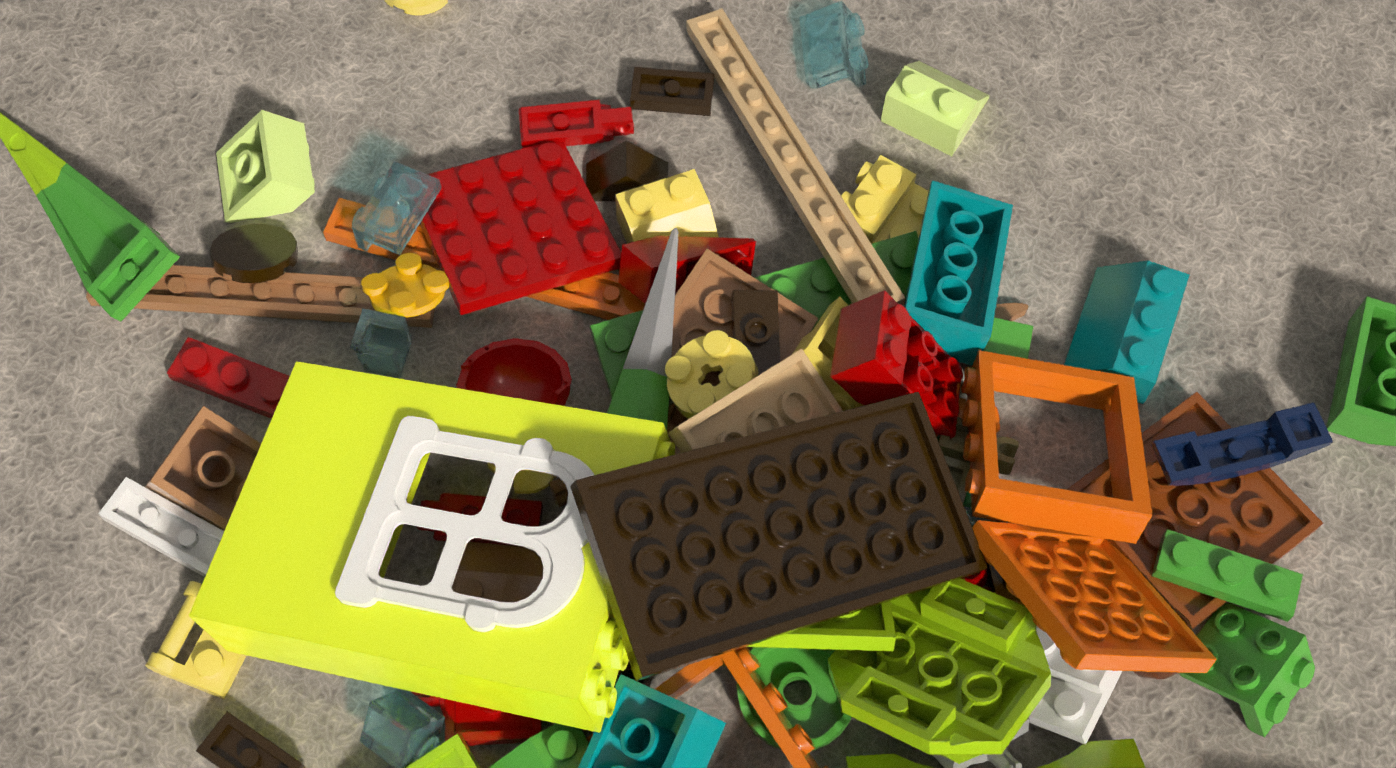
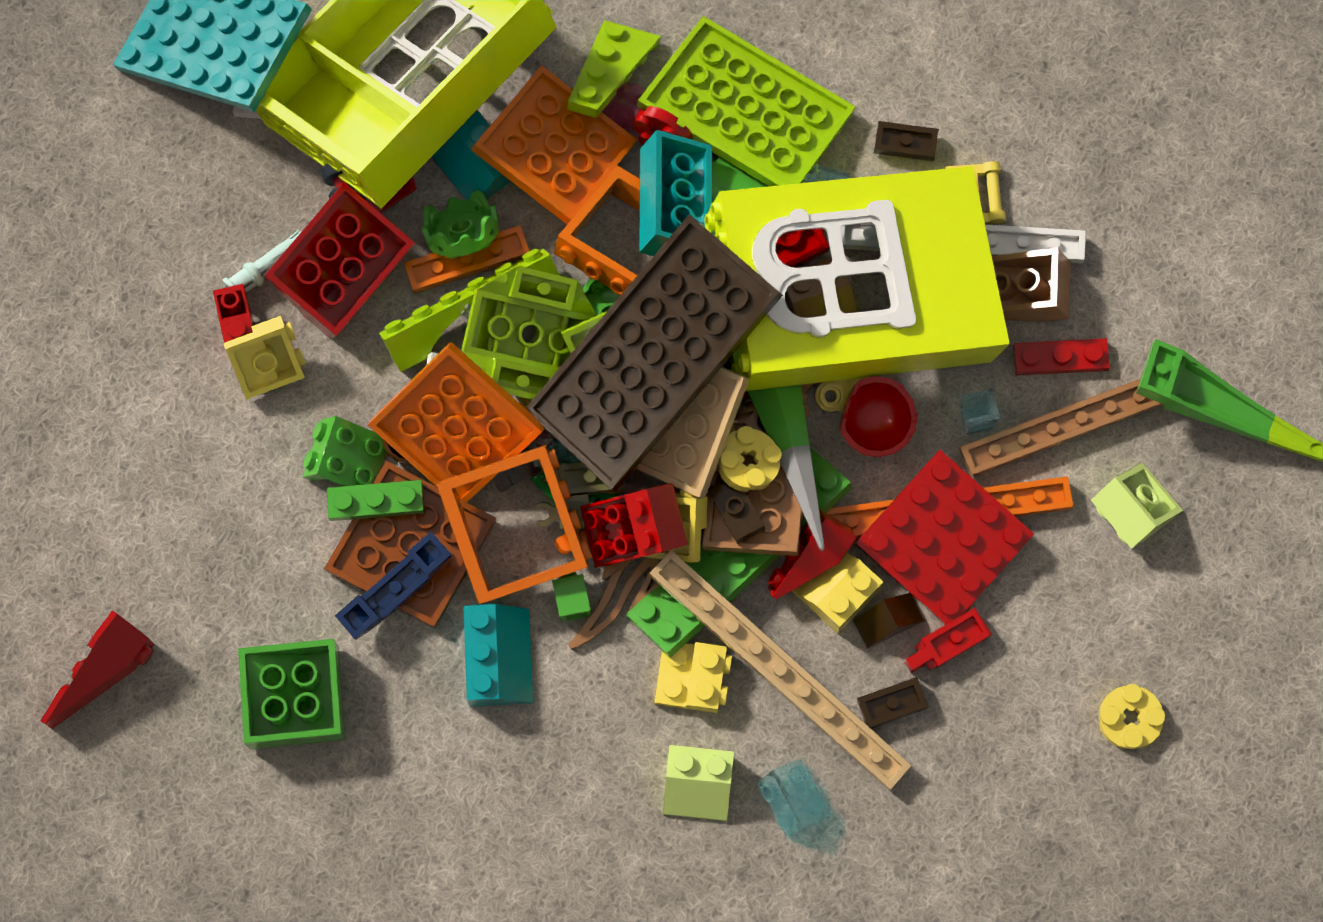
camera: 160 degrees right, 10 degrees up
dark brown tile [210,224,298,283] -> none
clear light blue bracket [352,161,441,255] -> none
yellow piece [361,253,450,318] -> none
teal slope [904,180,1013,366] -> none

